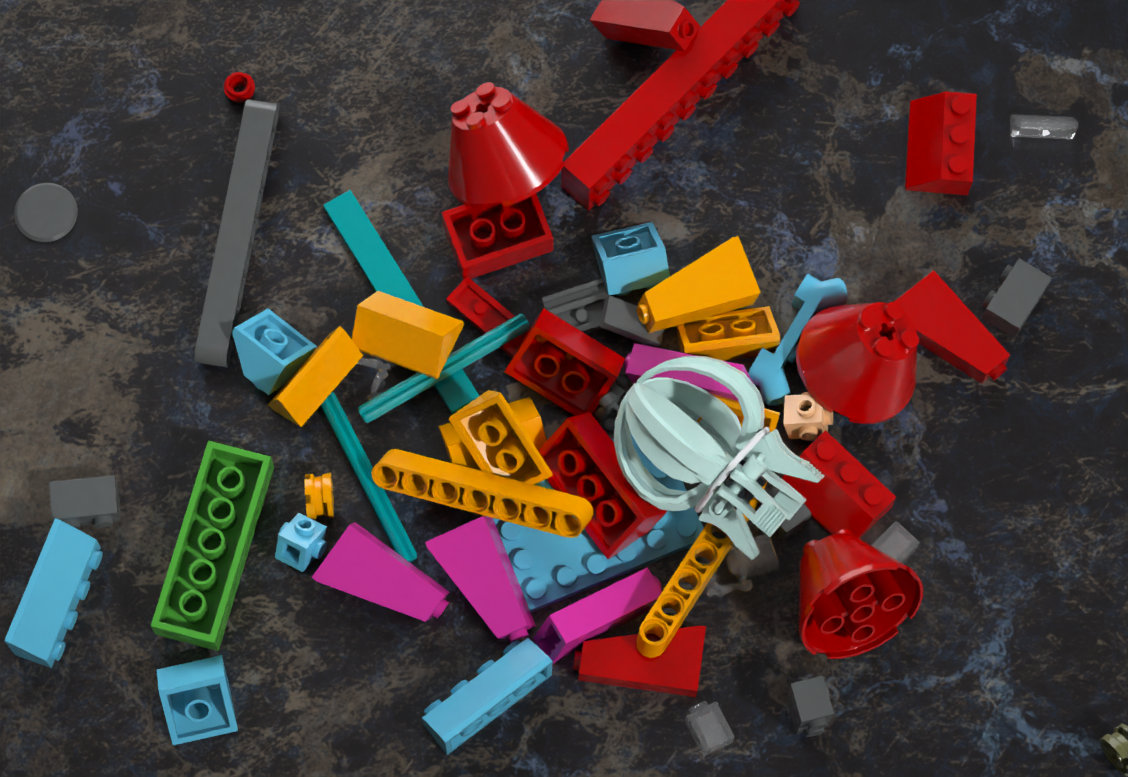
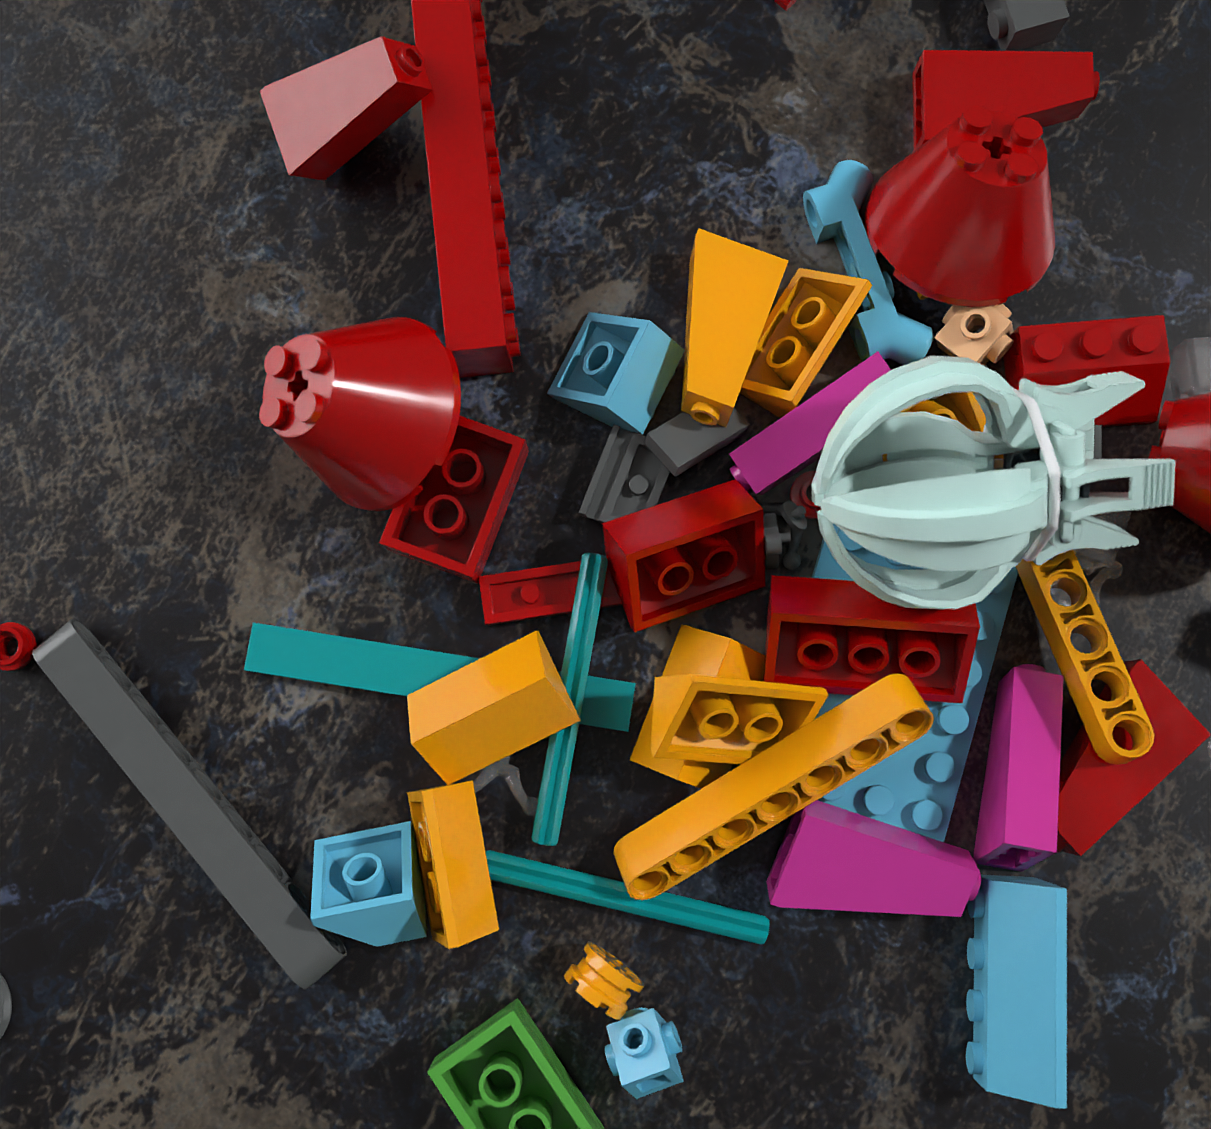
camera: 45 degrees left, 10 degrees up
dark pink slope [312,522,450,622] -> none

